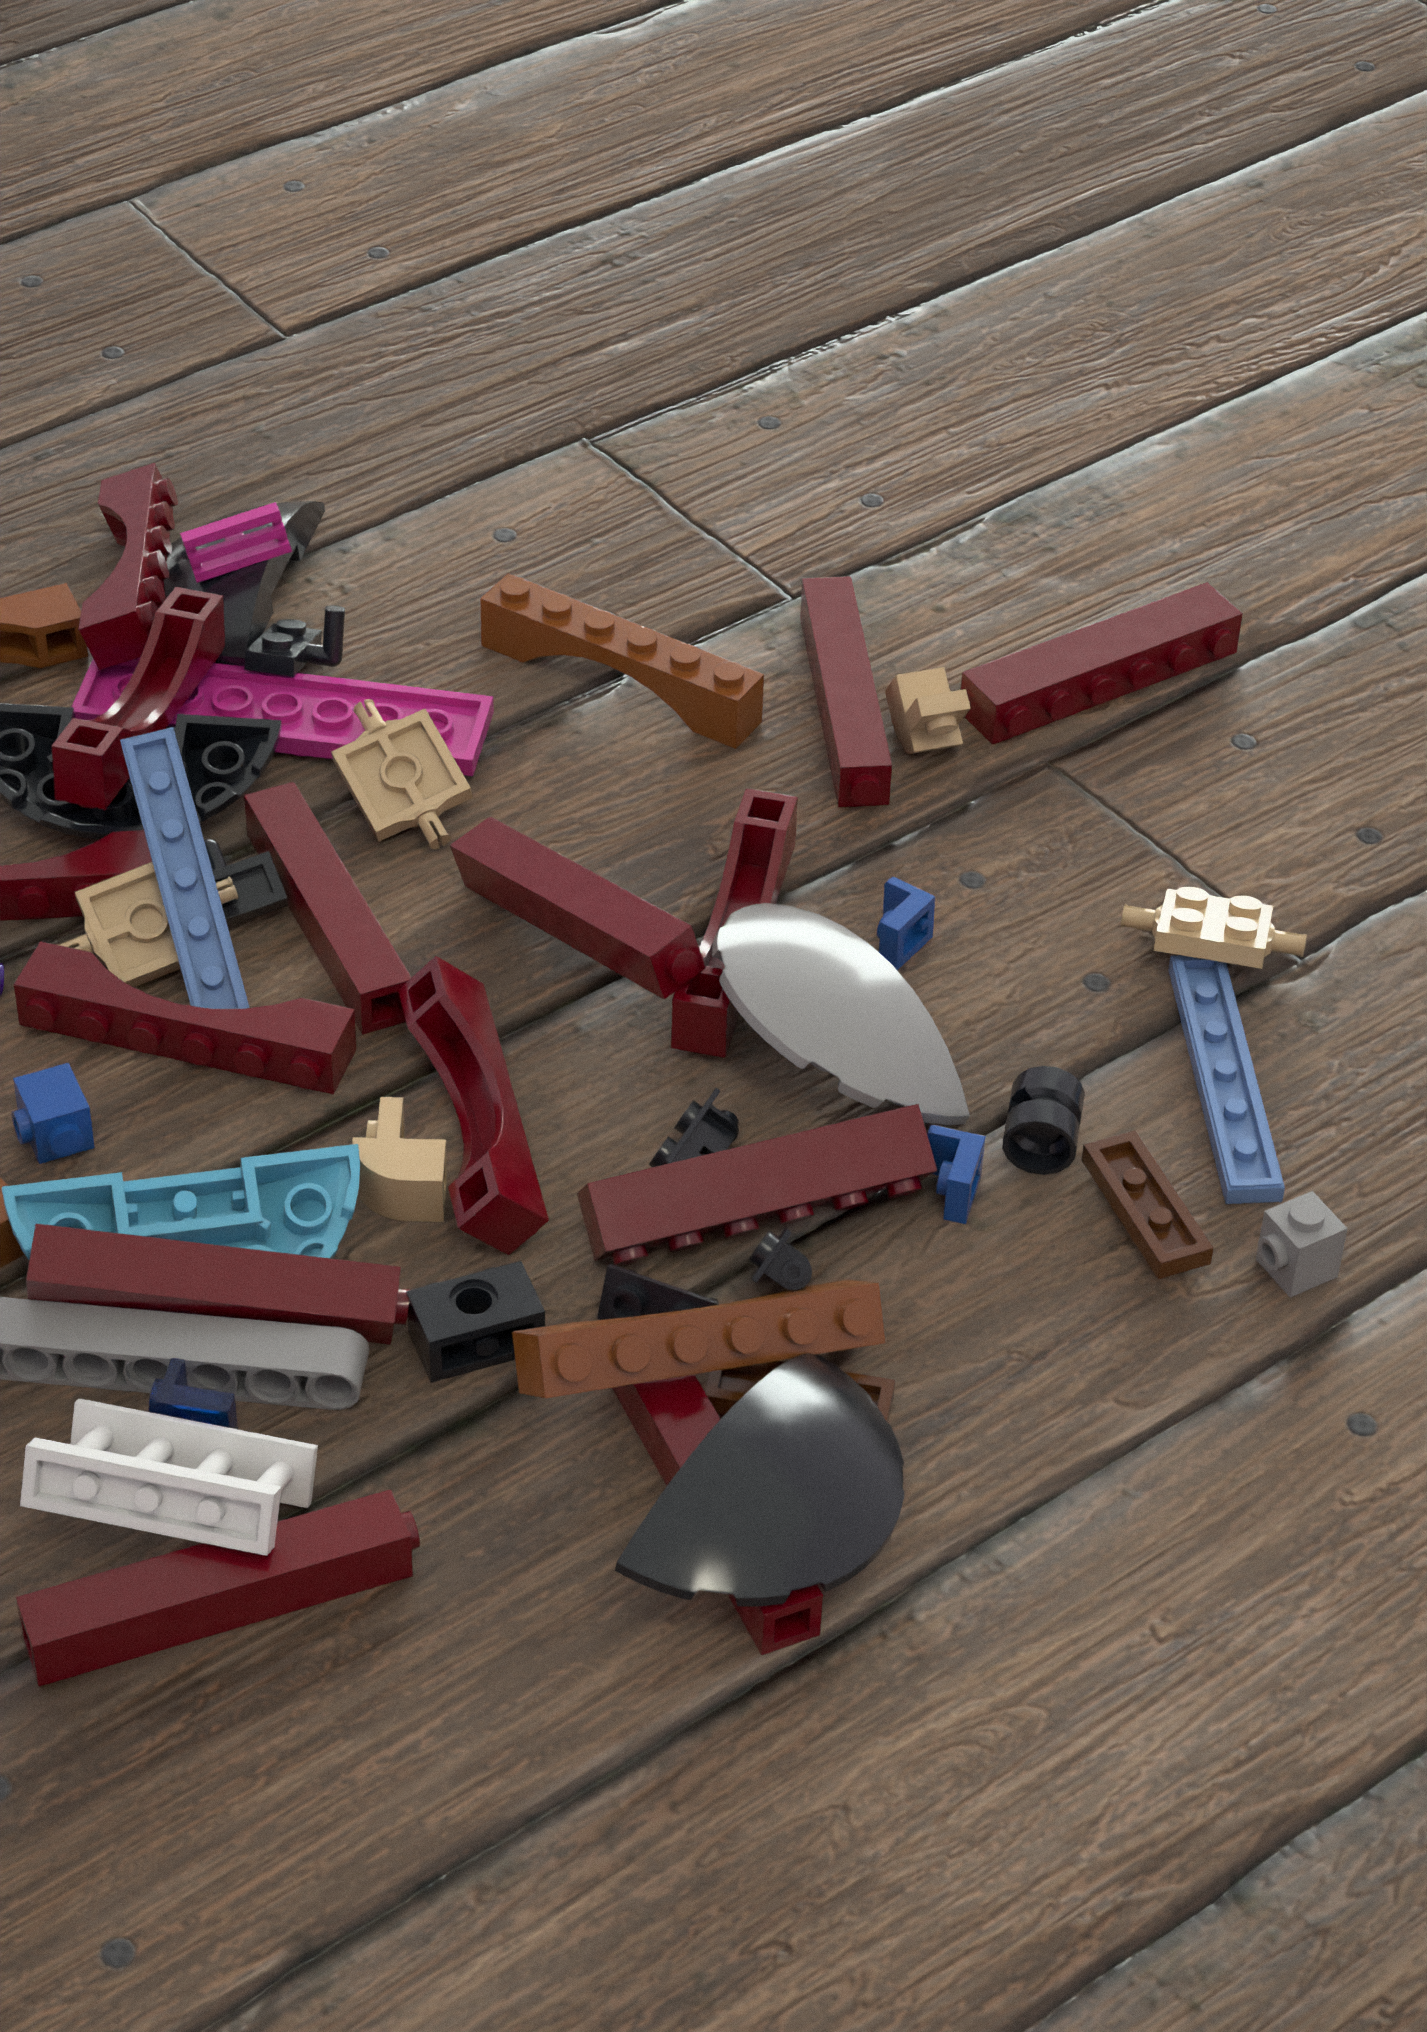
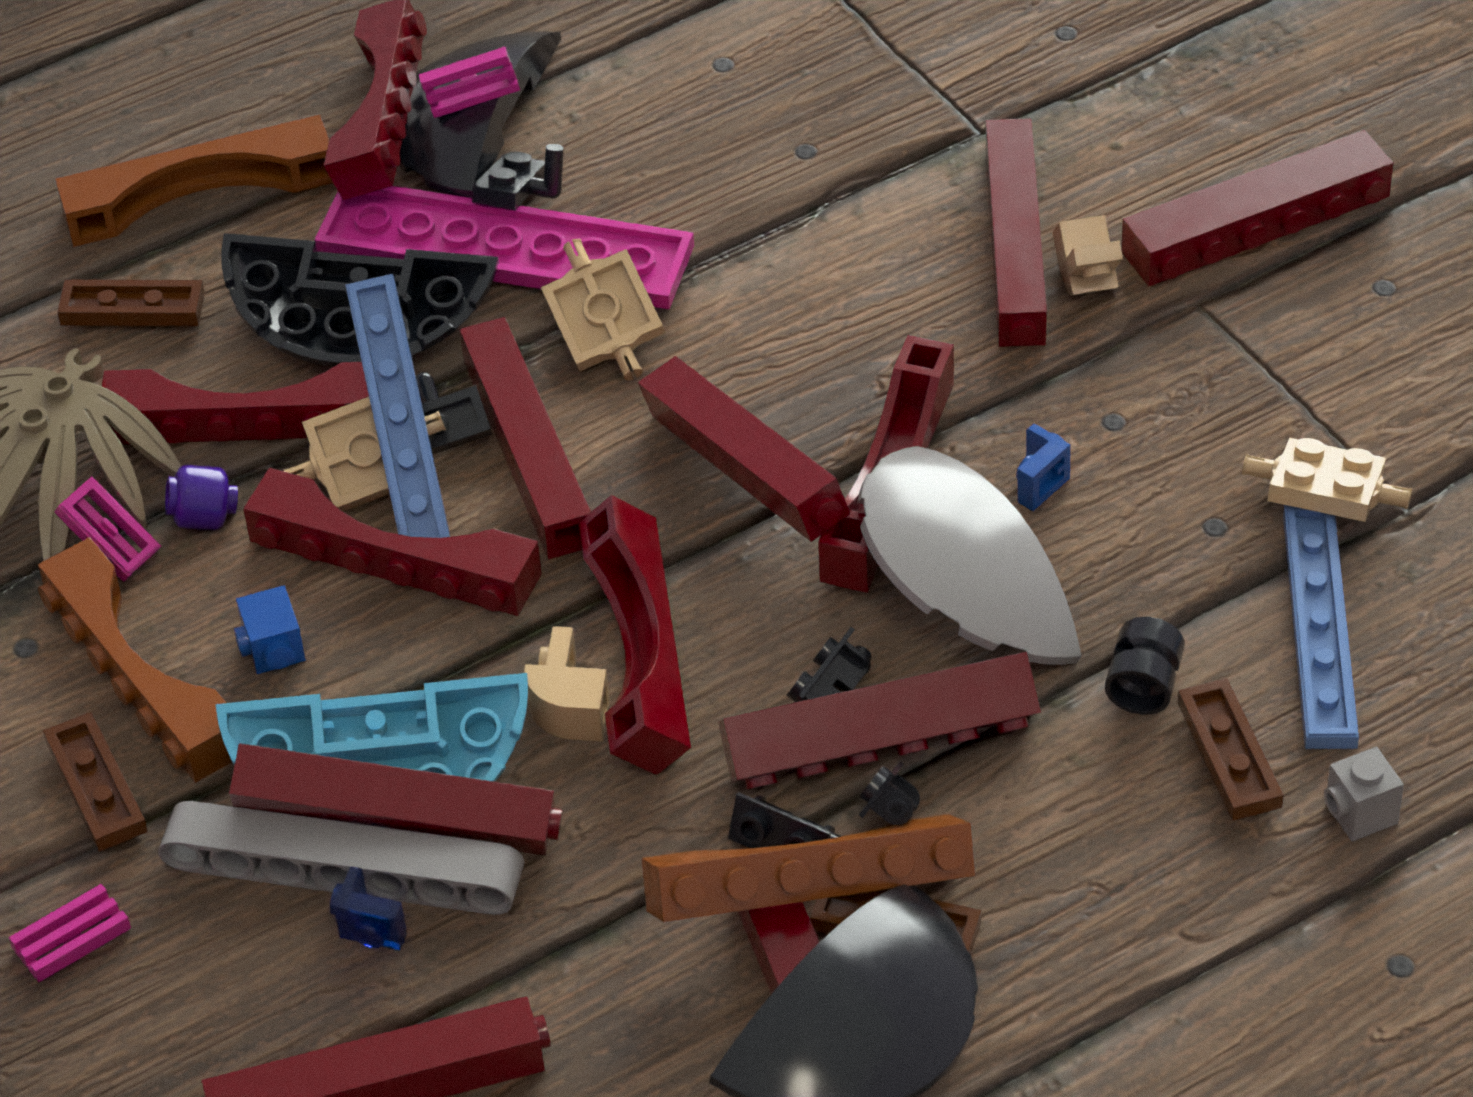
camera: 10 degrees right, 5 degrees up
white fence [20,1398,318,1556] -> none
dark red arch [52,587,225,810] -> none
black brick [406,1261,545,1383] -> none
dark orange arch [480,573,764,749] -> none
blue bracket [927,1125,986,1224] -> none

